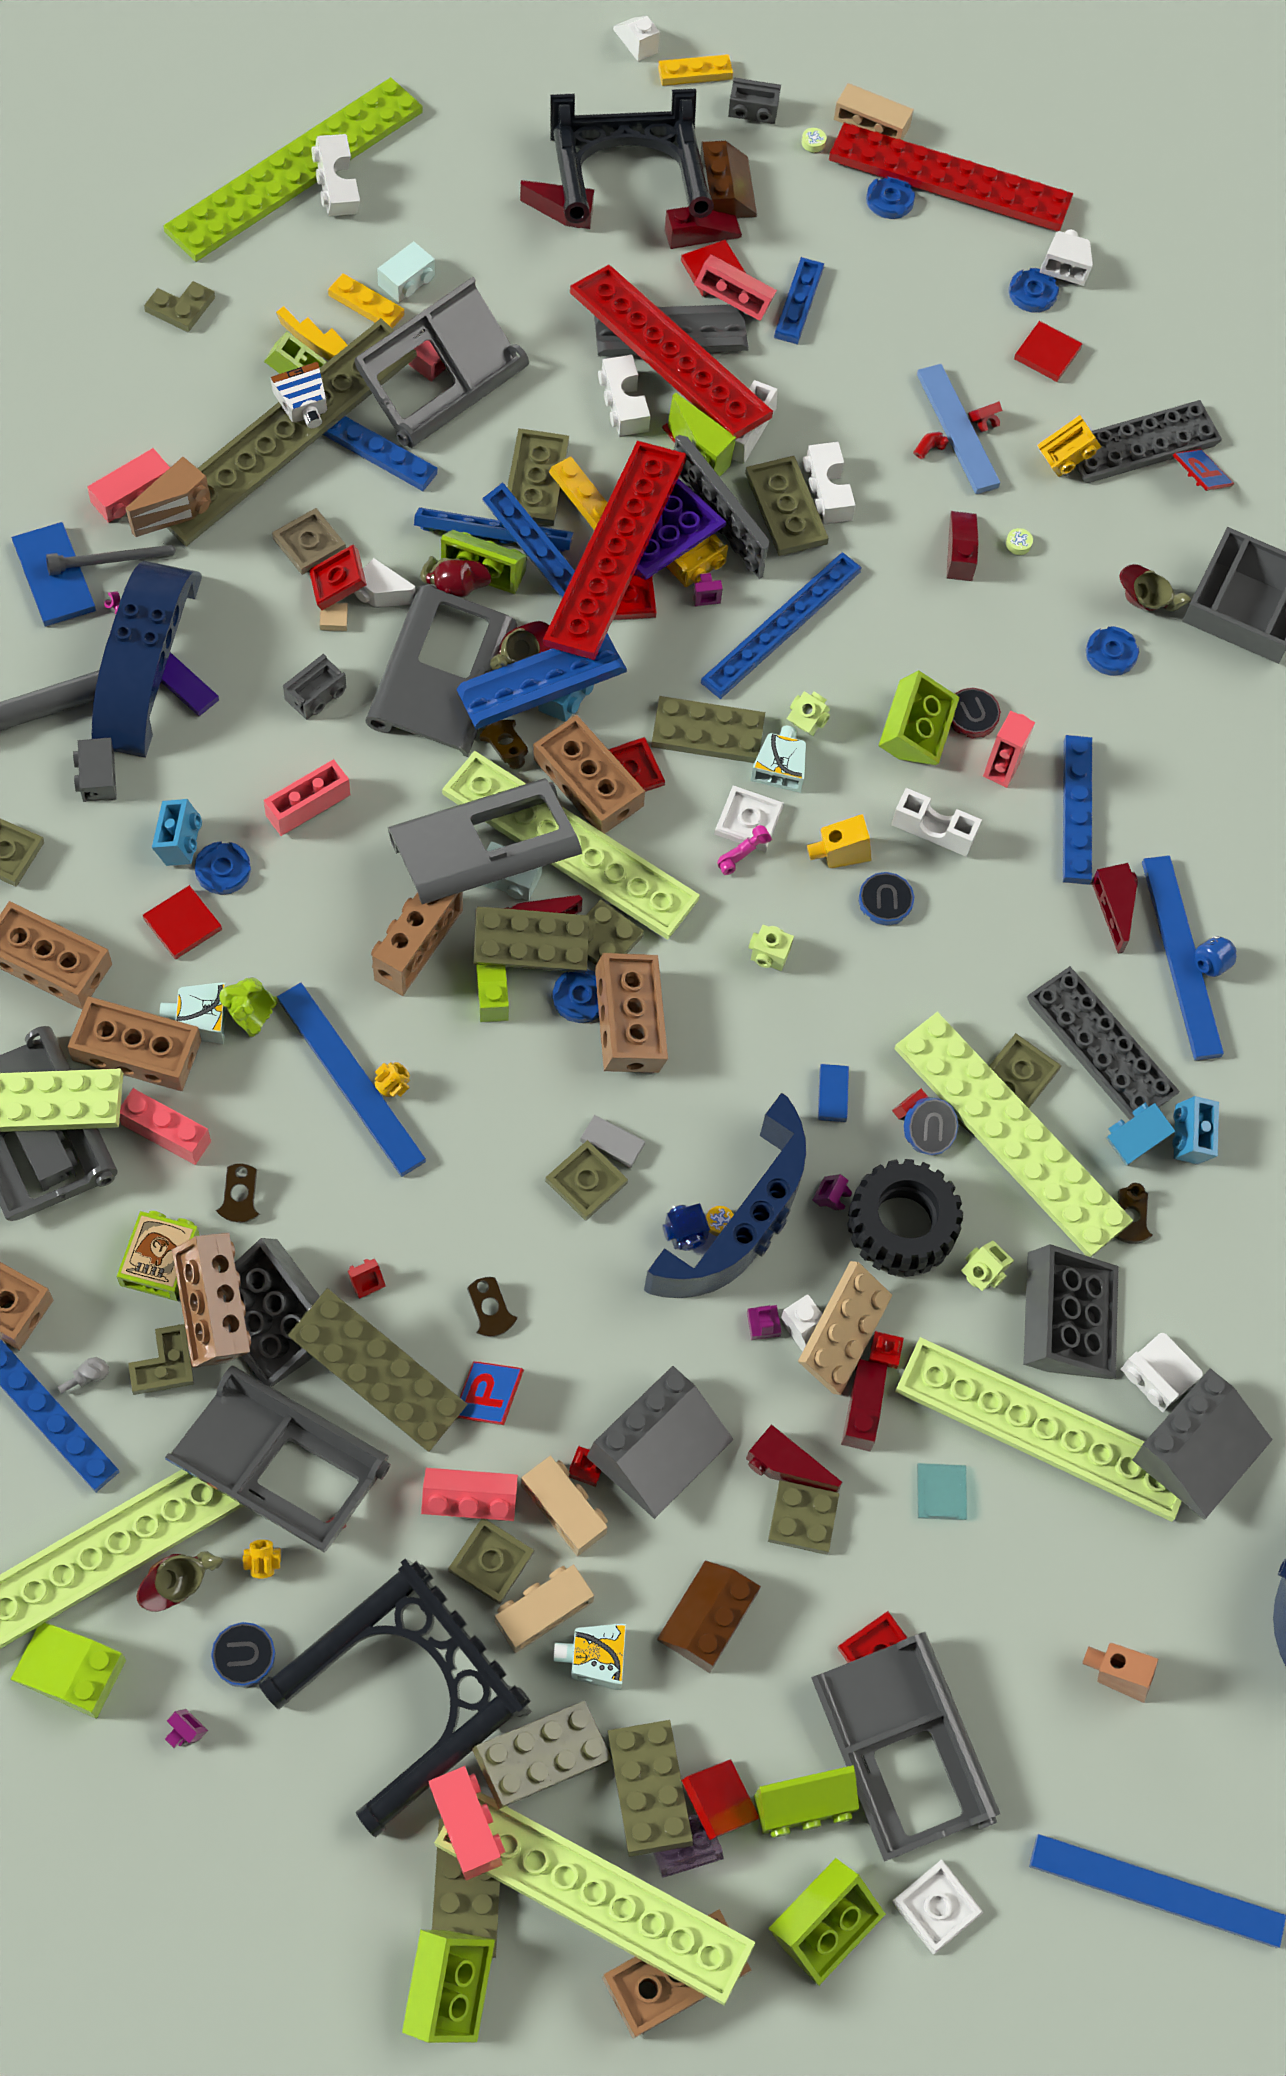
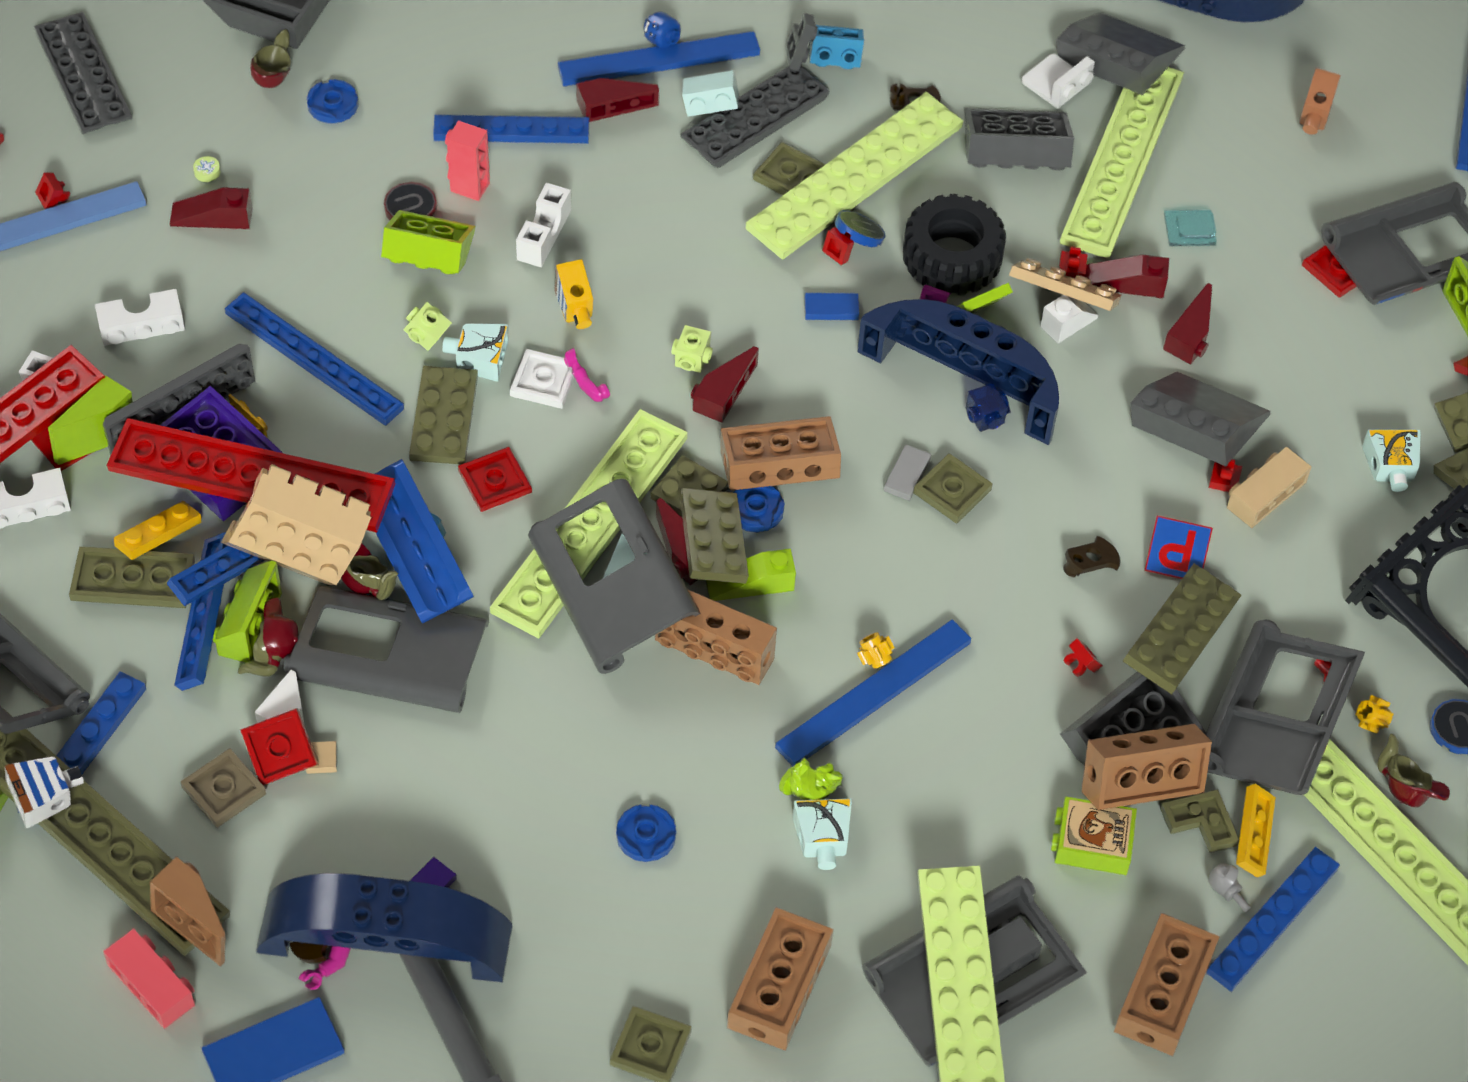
camera: 90 degrees left, 10 degrees down
dark grey piece [46,545,176,576] -> none
medium nougat brick [68,996,201,1092] -> none
dark grey hinge [73,738,117,802] -> none
coral brick [119,1088,211,1165] -> none
red tile [143,885,222,960] -> none
dark azure brick [152,799,202,866] -> none
dark brown piece [216,1163,260,1223] -> none
coral brick [263,759,350,836] -> none
dark grey hinge [283,654,347,720] -> none
coral brick [421,1468,518,1521] -> none
olive plate [448,1519,534,1604] -> none
dark brown piece [480,719,529,769] -> none
tan brick [495,1564,594,1653] -> none
medium nougat brick [533,714,645,834] -> none
reddish brown slope [657,1560,761,1673] -> none
magenta tile [693,573,723,607] -> none
yellow tile [705,1206,734,1236] -> none
olive plate [745,456,829,556] -> none
magenta tile [747,1305,782,1340] -> none
olive plate [768,1480,839,1555] -> none
black tile [858,872,914,926] -> none
red arm [913,432,949,460] -> none
yellowish green brick [961,1240,1014,1291] -> none
yellow hinge [1037,415,1101,477] -> none
dark azure brick [1106,1102,1175,1165] -> none
piece [1173,449,1234,491] -> none
none -> tan slope [221,464,371,585]
none -> light aqua brick [682,70,739,117]
none -> dark red slope [691,346,759,423]
none -> dark grey plate [786,13,818,71]
none -> lime tile [957,282,1013,313]
none -> yellow plate [1236,783,1276,878]

